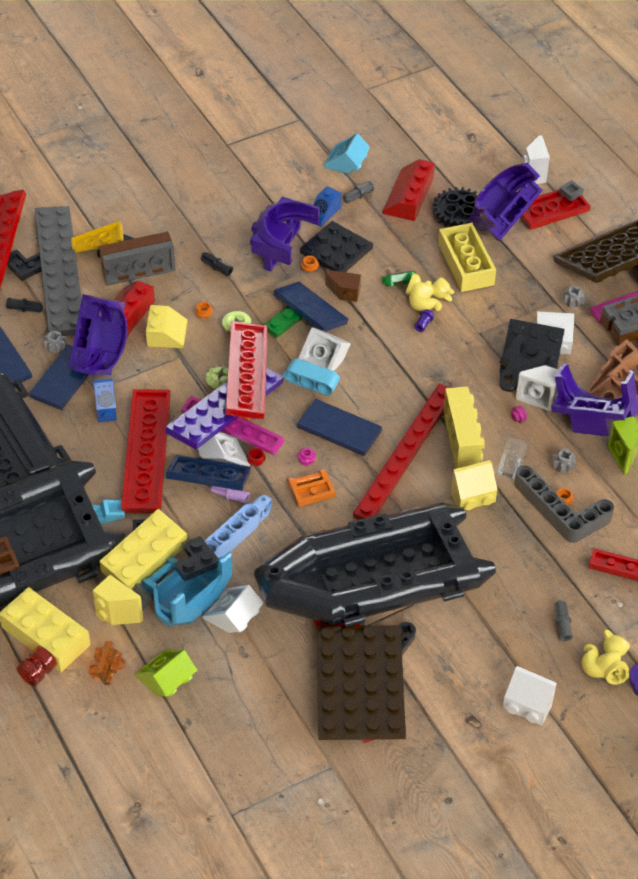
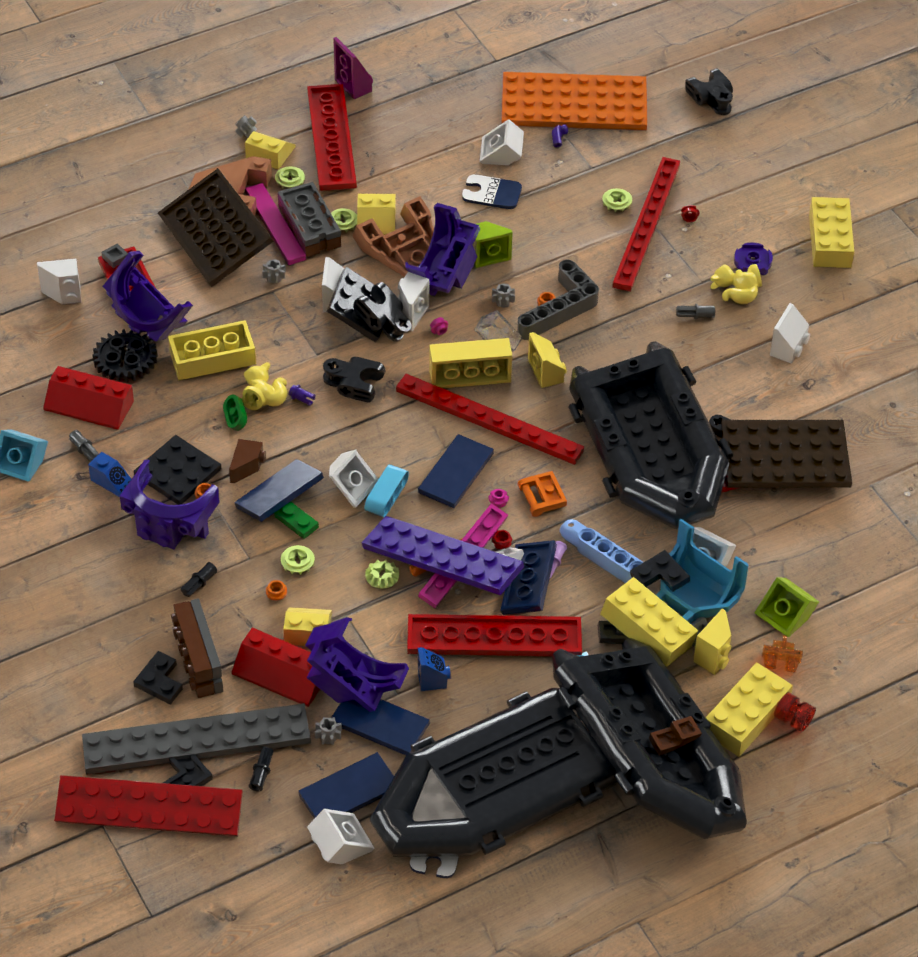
camera: 90 degrees left, 0 degrees up
yellow wing [71,220,124,253] -> none
plate [225,321,268,420] -> none
none -> black piece [323,357,386,403]

